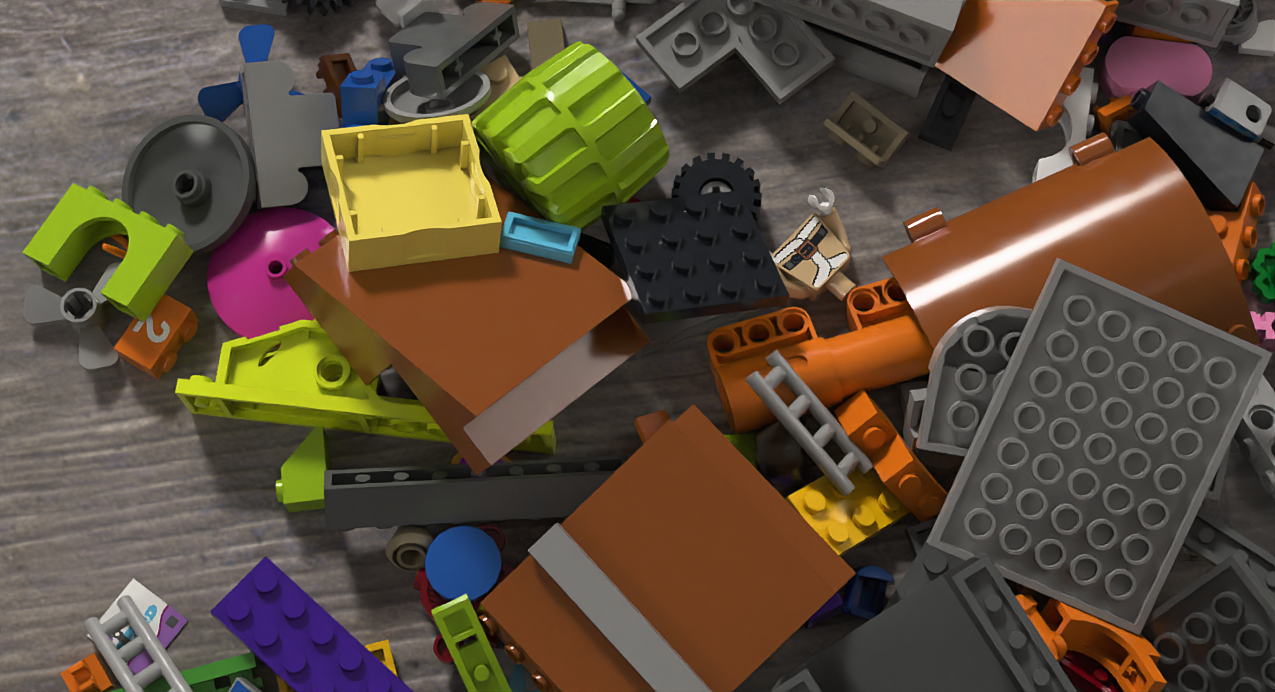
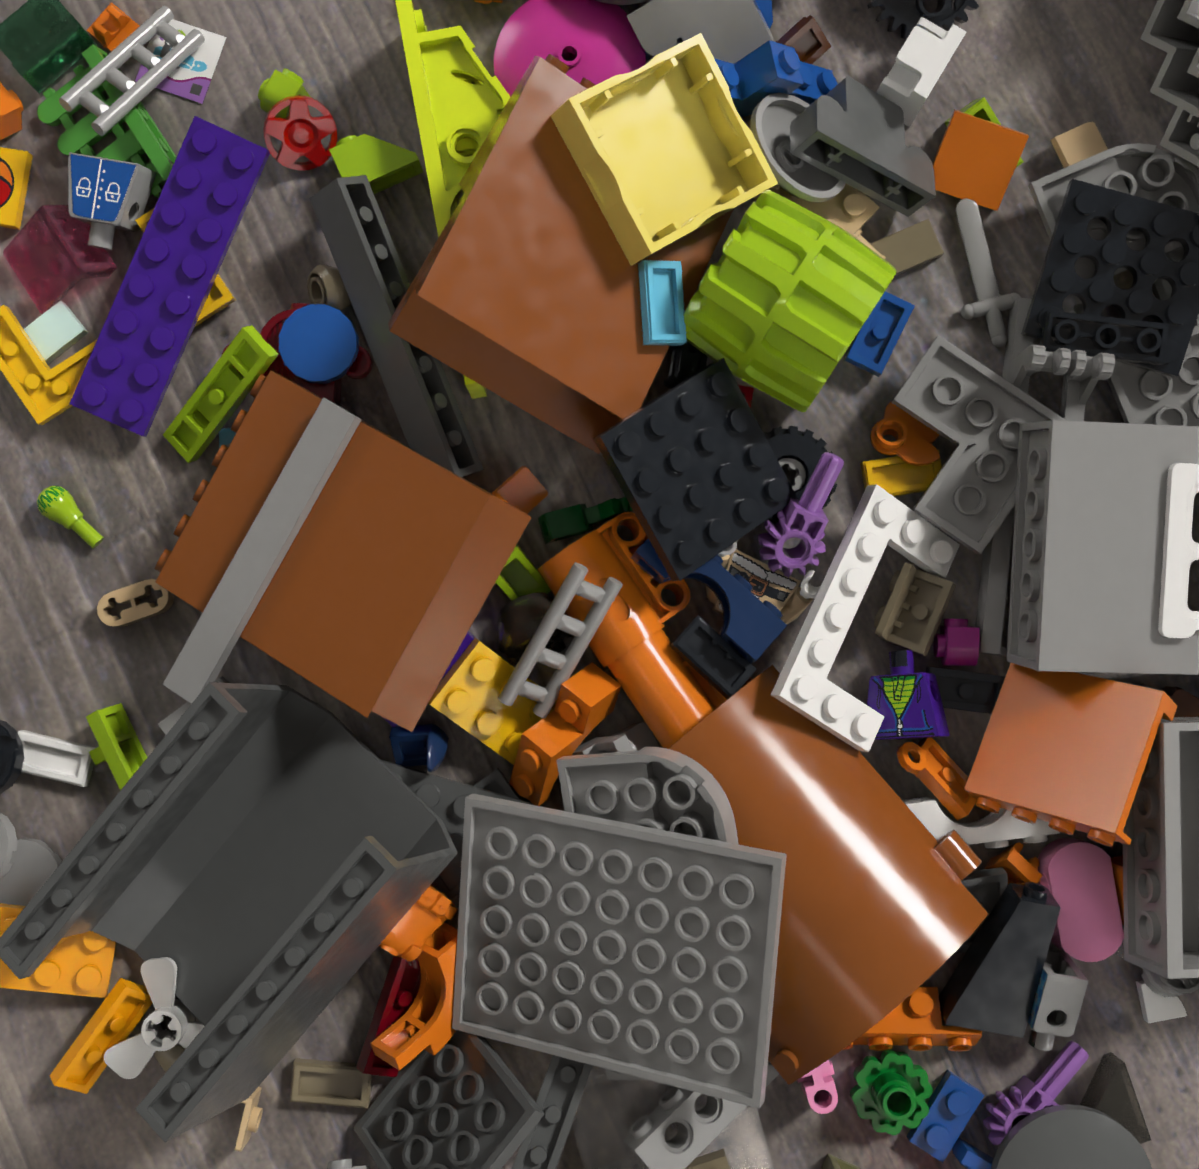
camera: 70 degrees right, 15 degrees up
none -> lime plate [258,68,311,118]
none -> red wheel [263,95,337,171]
none -> dark green piece [538,497,633,544]
none -> dark blue arch [631,538,787,663]
none -> black plate [670,615,757,700]
none -> medium lavender gear [758,452,844,578]
none -> white plate [771,484,960,752]
none -> yellow tile [860,449,942,496]
none -> torso [867,650,949,740]
none -> orange plate [870,401,940,466]
none -> orange hinge [897,737,977,821]
none -> magenta plate [934,618,980,666]

